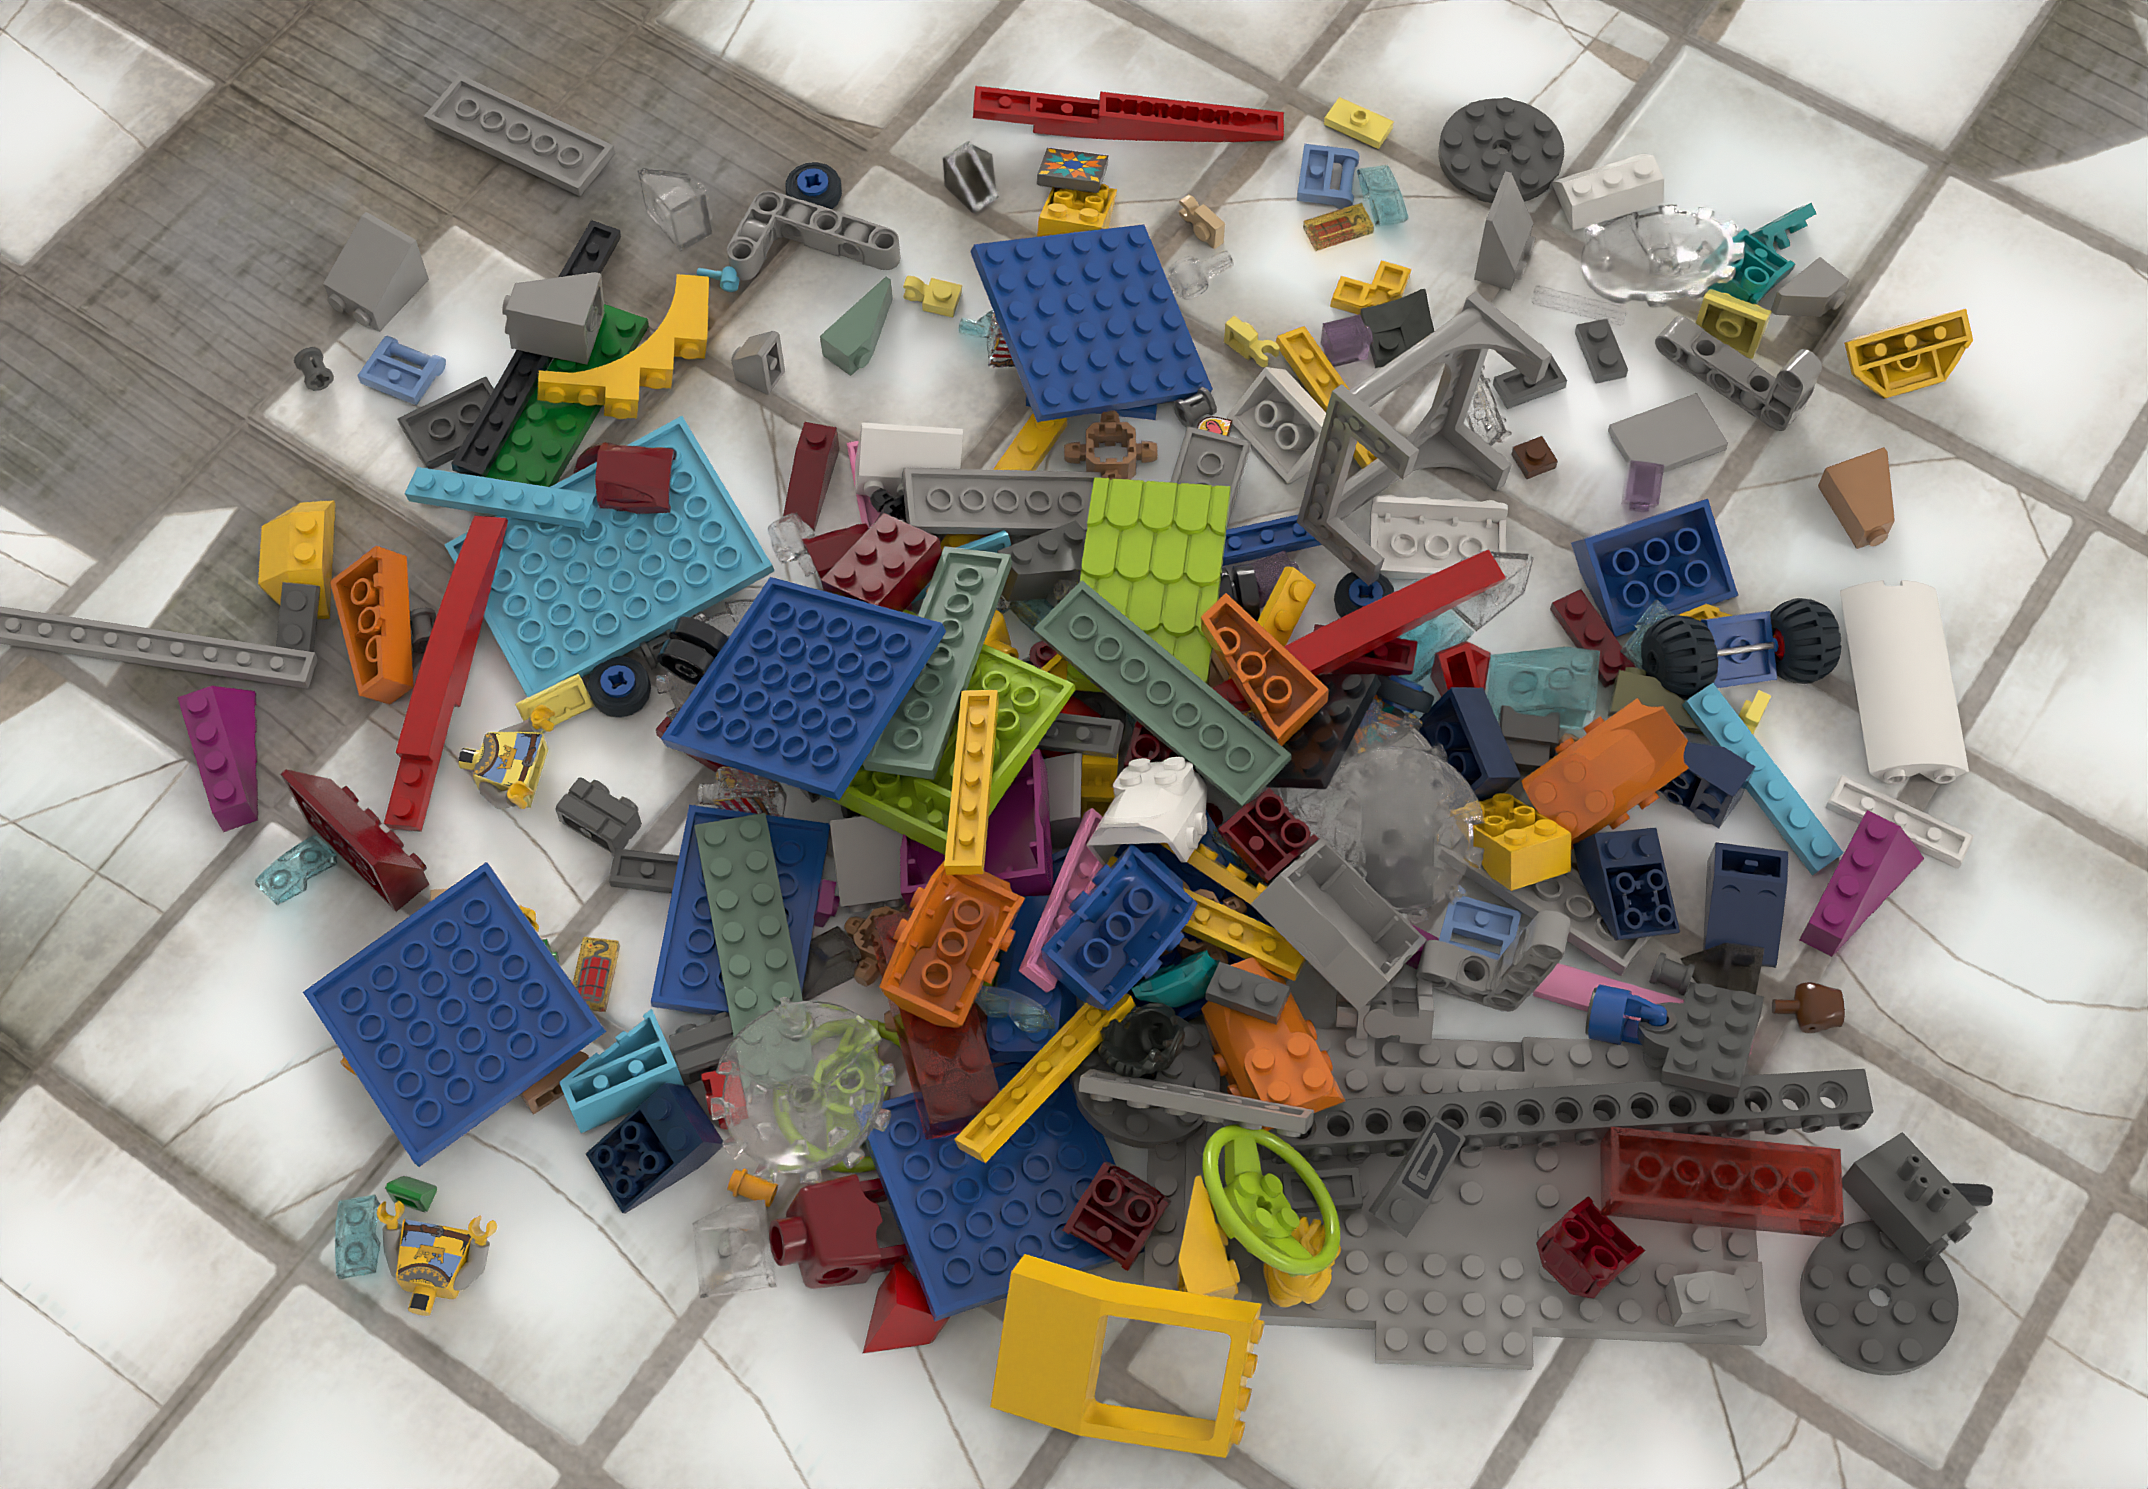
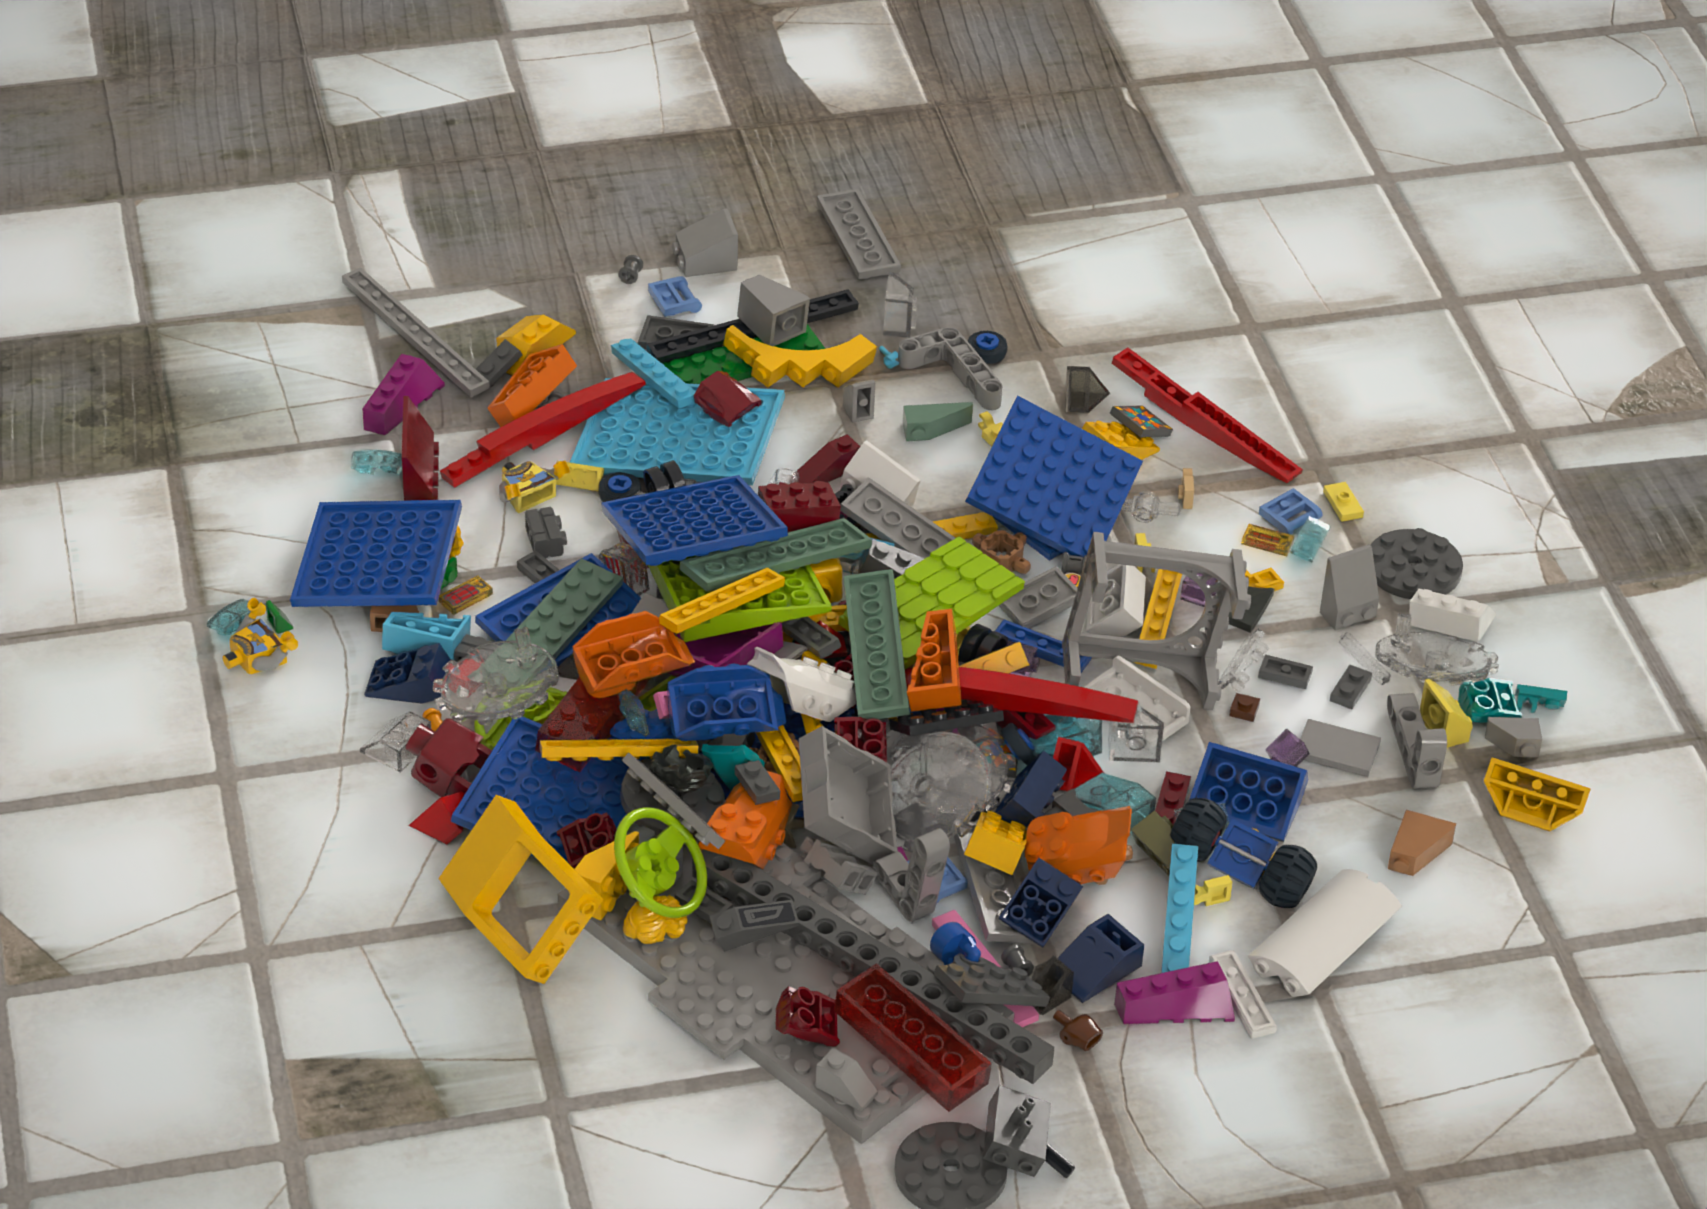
camera: 40 degrees right, 20 degrees down
dark blue slope [1658,742,1756,829] -> none

